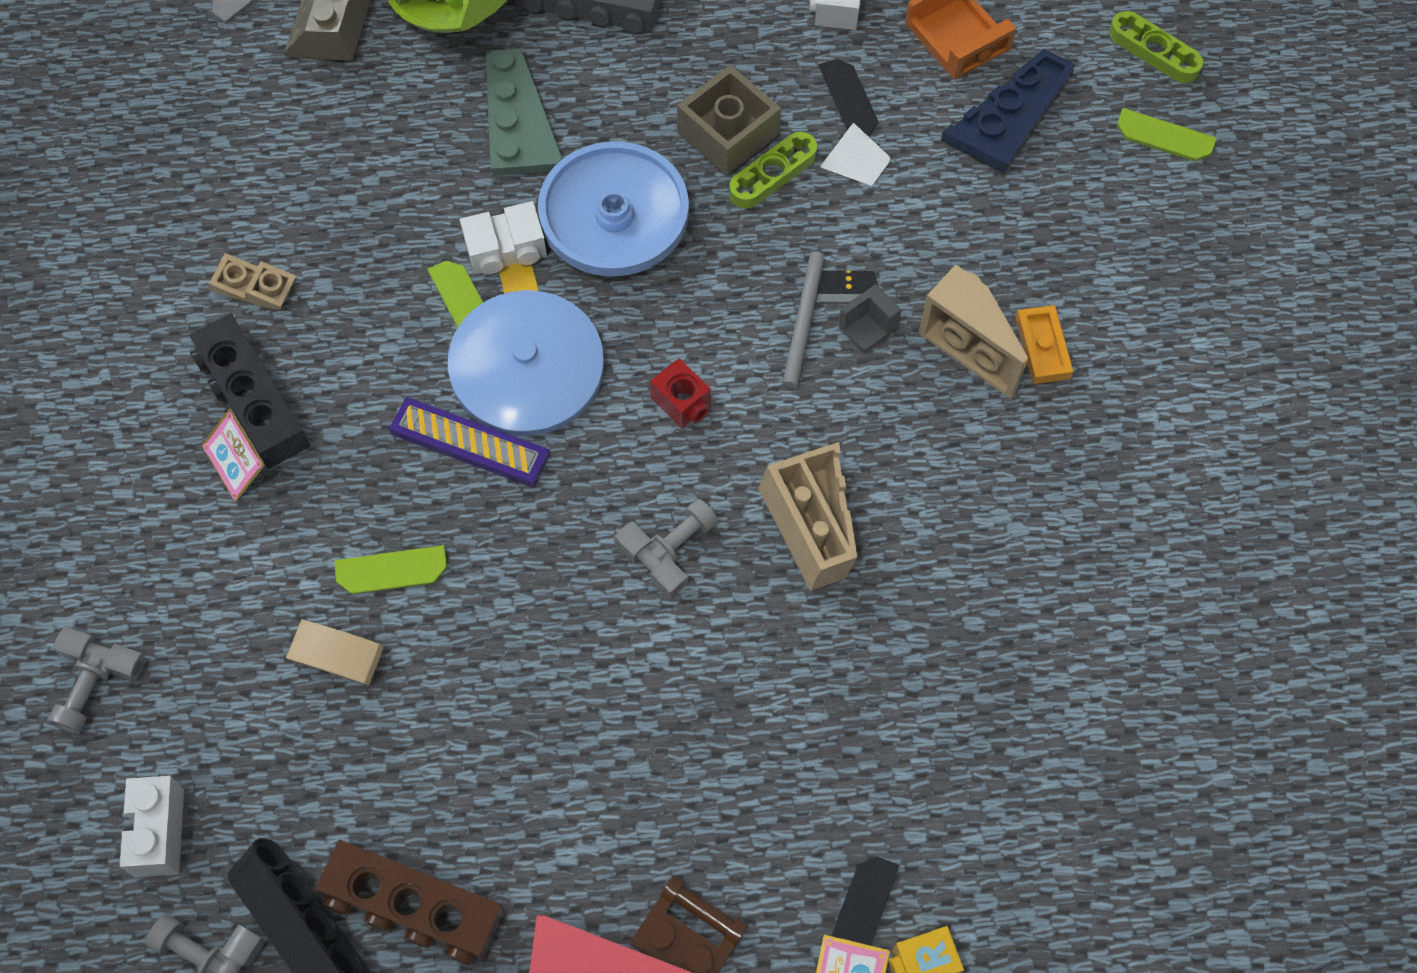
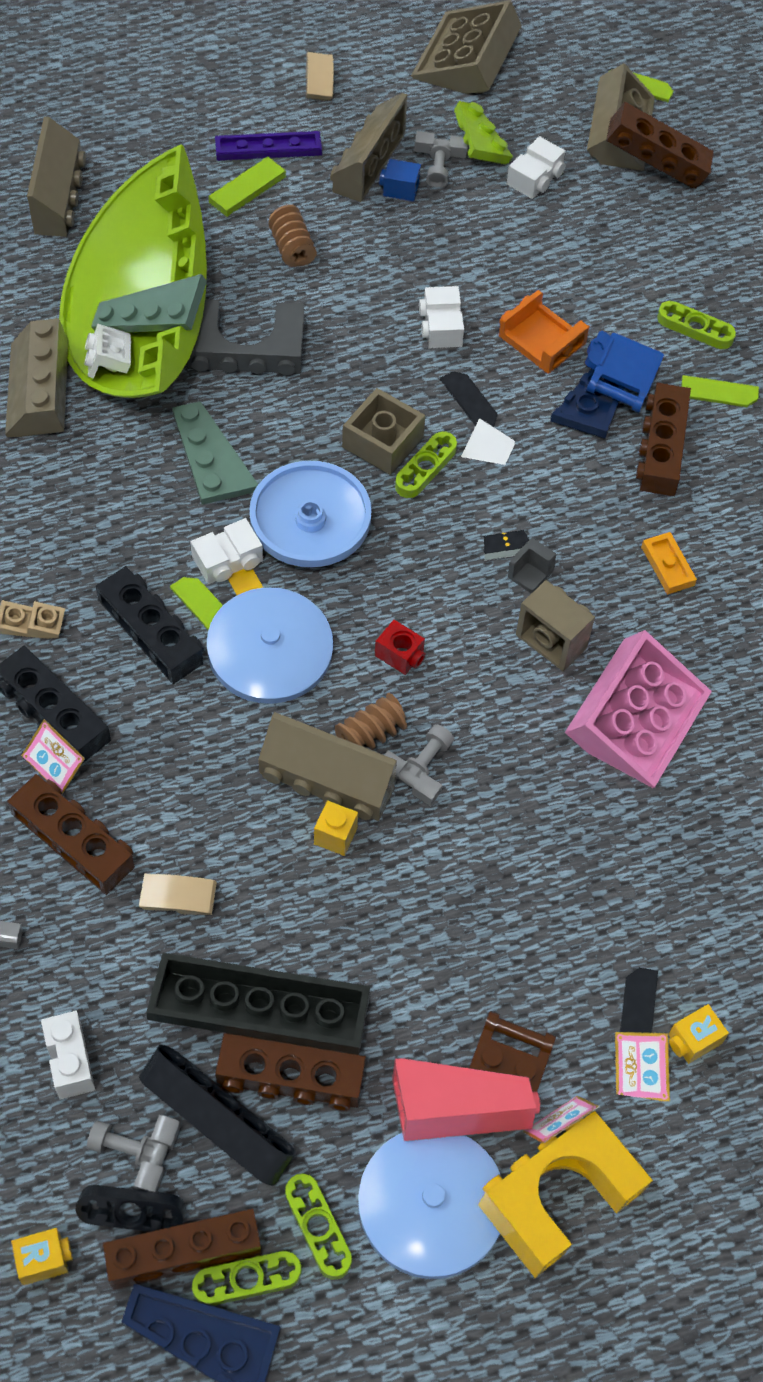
camera: 15 degrees left, 5 degrees down
lime piece [334,545,447,595] -> none
tile [389,397,550,488] -> none
tan wedge [758,442,857,591] -> none
light grey bar [782,252,825,389] -> none
tan slope [918,264,1028,399] -> none
none -> reddish brown brick [7,774,135,895]
none -> black brick [96,566,204,684]
none -> pearl dark grey arch [146,953,370,1055]
none -> dark tan slope [258,712,397,821]
none -> yellow brick [314,800,358,856]
none -> medium nougat piece [335,692,407,750]
none -> dark tan brick [516,580,595,672]
none -> bright pink slope [565,630,712,788]
none -> blue piece [585,331,664,413]
none -> reddish brown brick [636,383,691,497]

